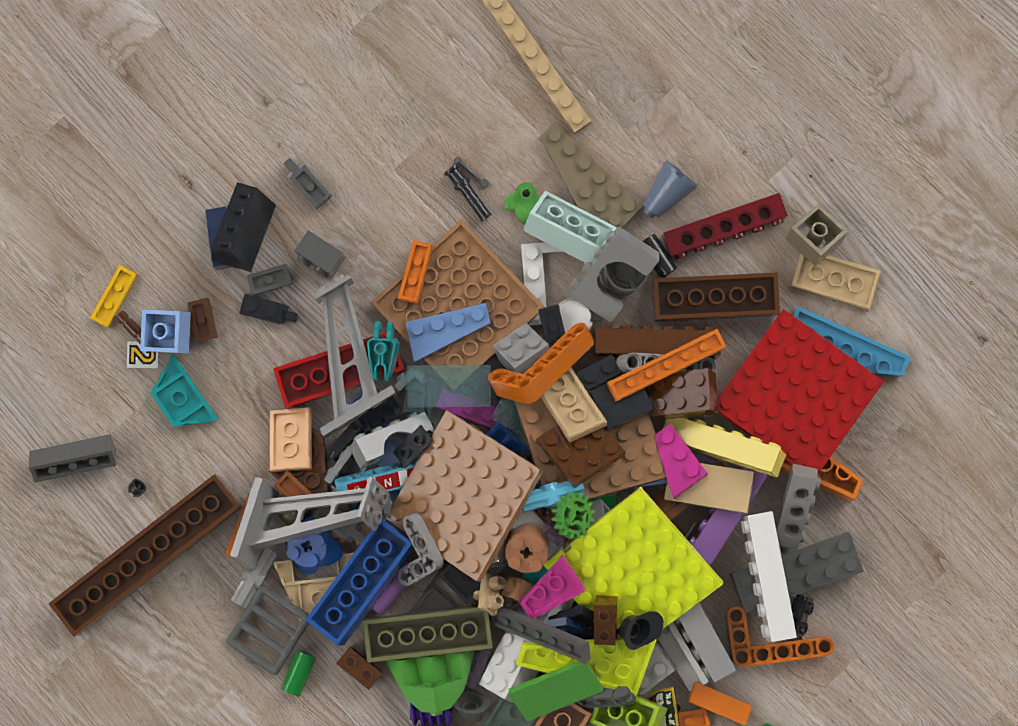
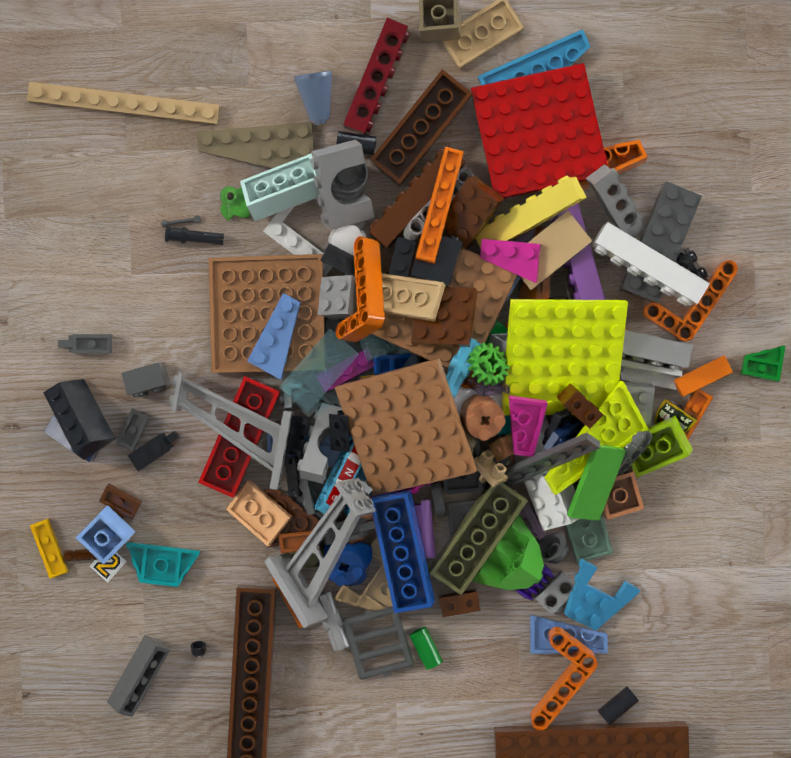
camera: 45 degrees left, 5 degrees up
teal hinge [367,321,400,381] -> none
orange tile [398,240,434,305] -> none
light grey beam [398,513,443,586] -> none
black piece [616,611,664,650] -> none

